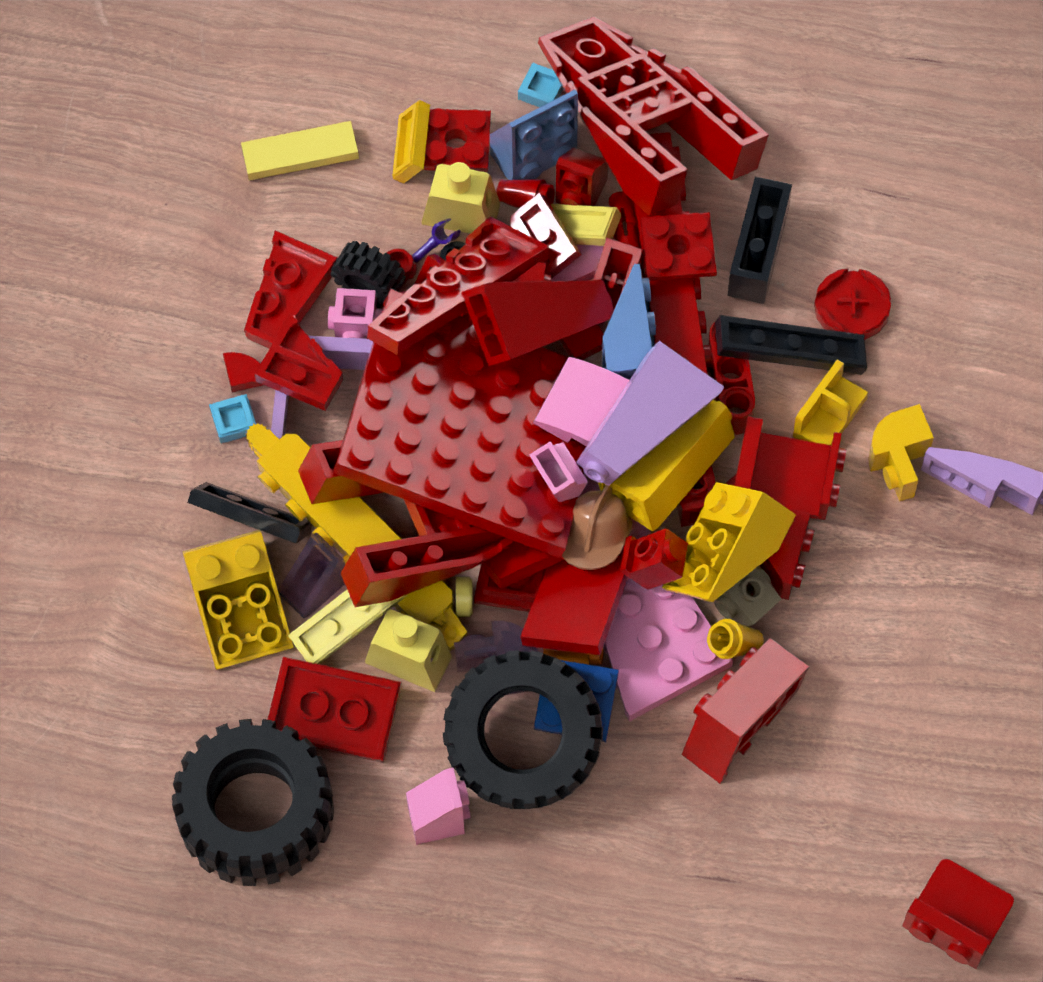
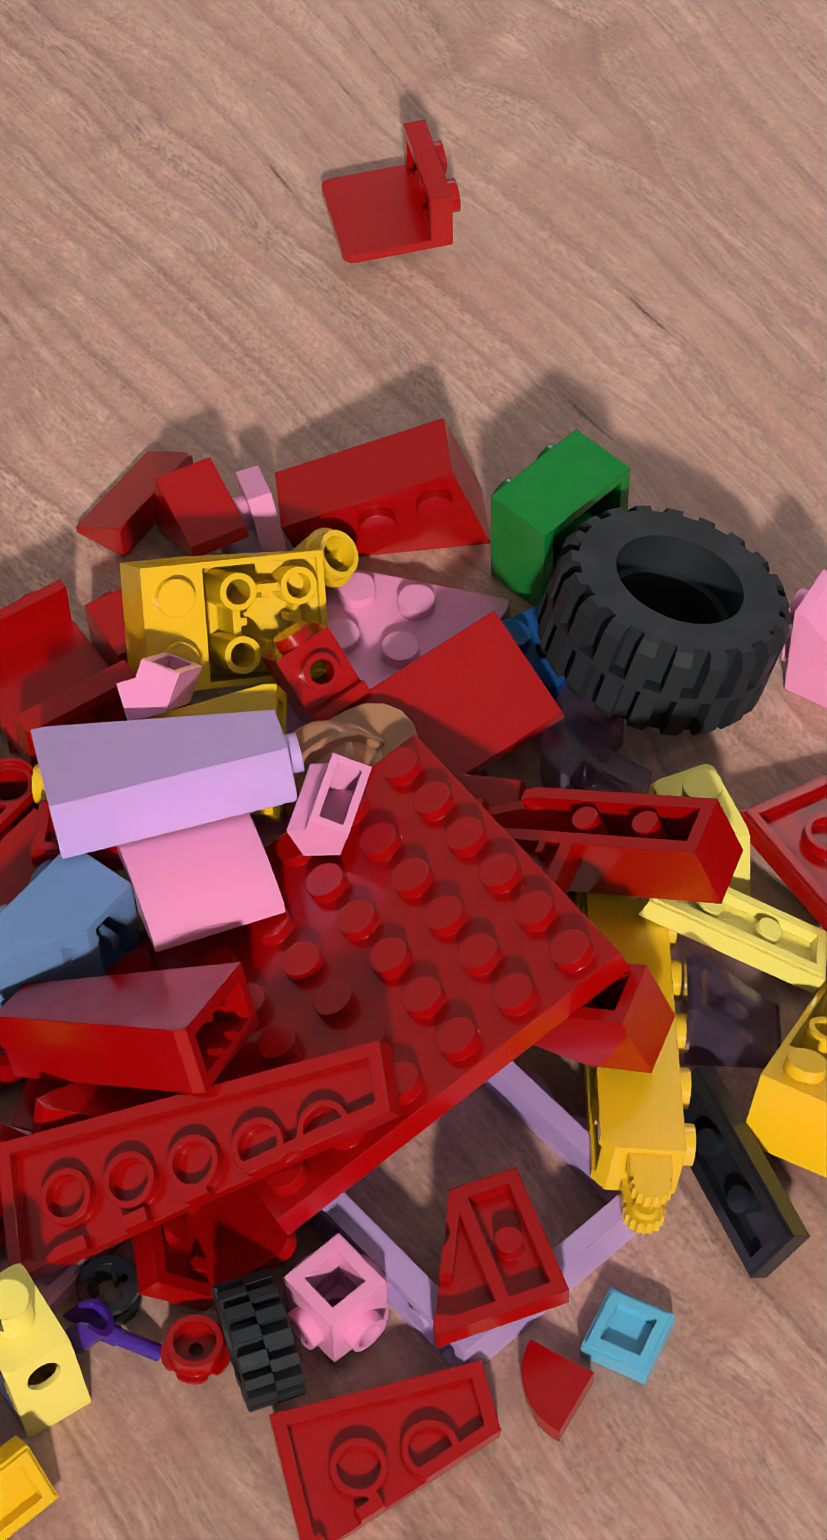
camera: 135 degrees left, 10 degrees down
none -> red slope [76,451,193,557]
none -> bright pink piece [116,652,202,721]
none -> red slope [155,457,250,556]
none -> bright pink bracket [220,465,287,554]
none -> green brick [491,429,630,607]

